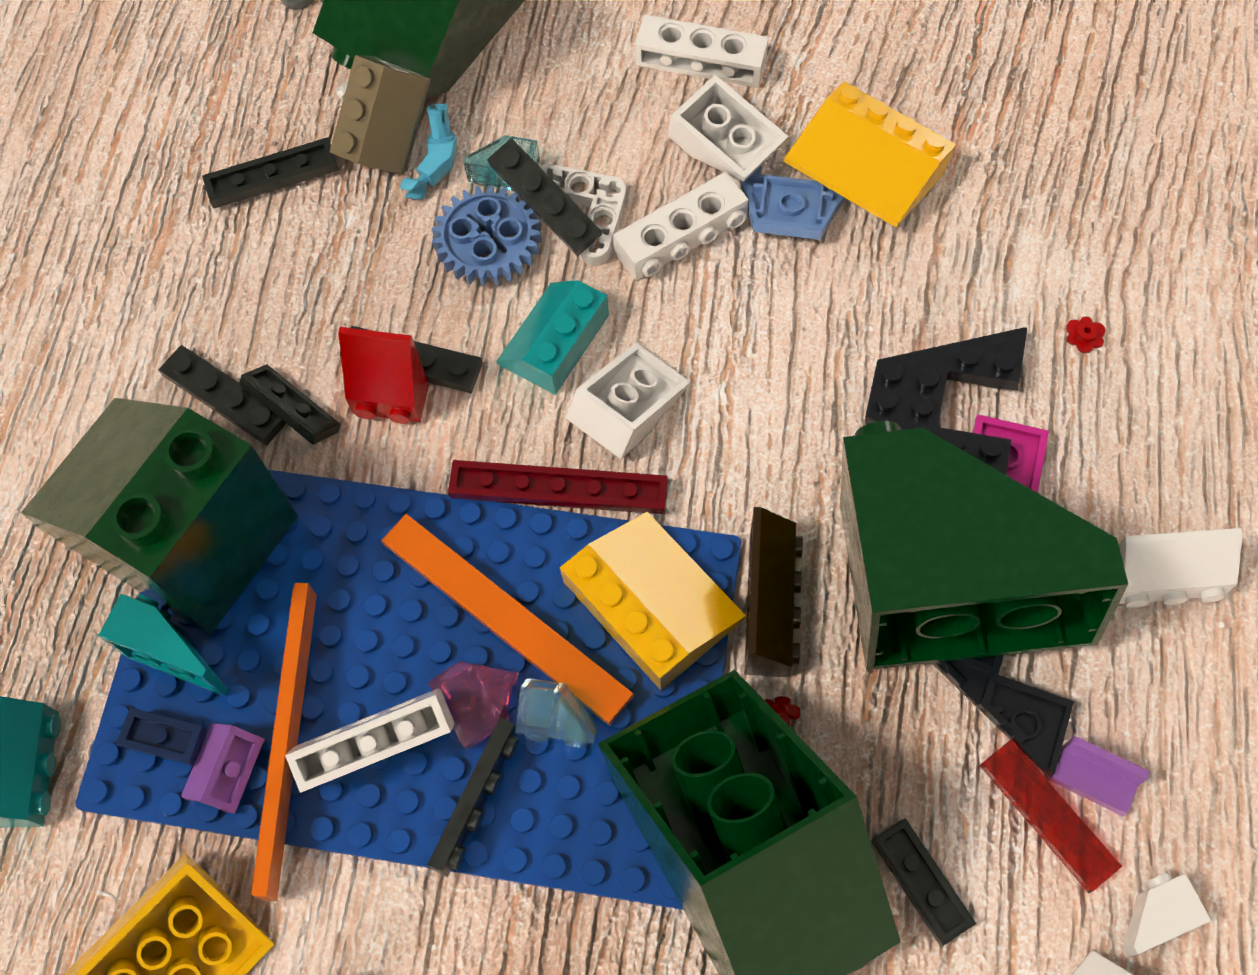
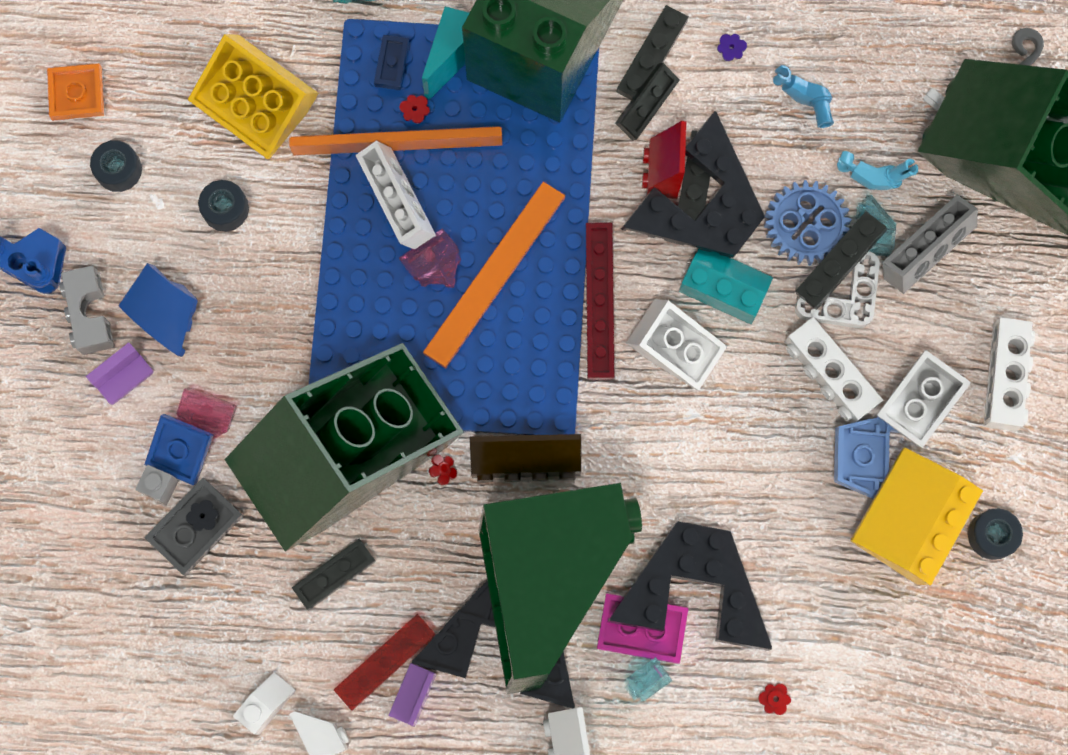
camera: 80 degrees right, 10 degrees up
medium lavender panel [181,723,264,814] -> none
pearl dark grey plate [202,137,339,209] -> none
dark tan slope [330,55,431,175] -> none
pearl dark grey plate [427,717,520,877] -> none
clear light blue slope [515,678,599,747] -> none
yellow slope [560,512,746,691] -> none
none -> red plant [399,95,430,124]
none -> black wing [621,111,765,258]
none -> clear light blue slope [624,657,673,703]
none -> dark purple plant [717,34,747,61]
none -> dark azure arm [773,65,834,128]
none -> light grey brick [883,195,978,294]
none -> black wheel [967,508,1023,560]

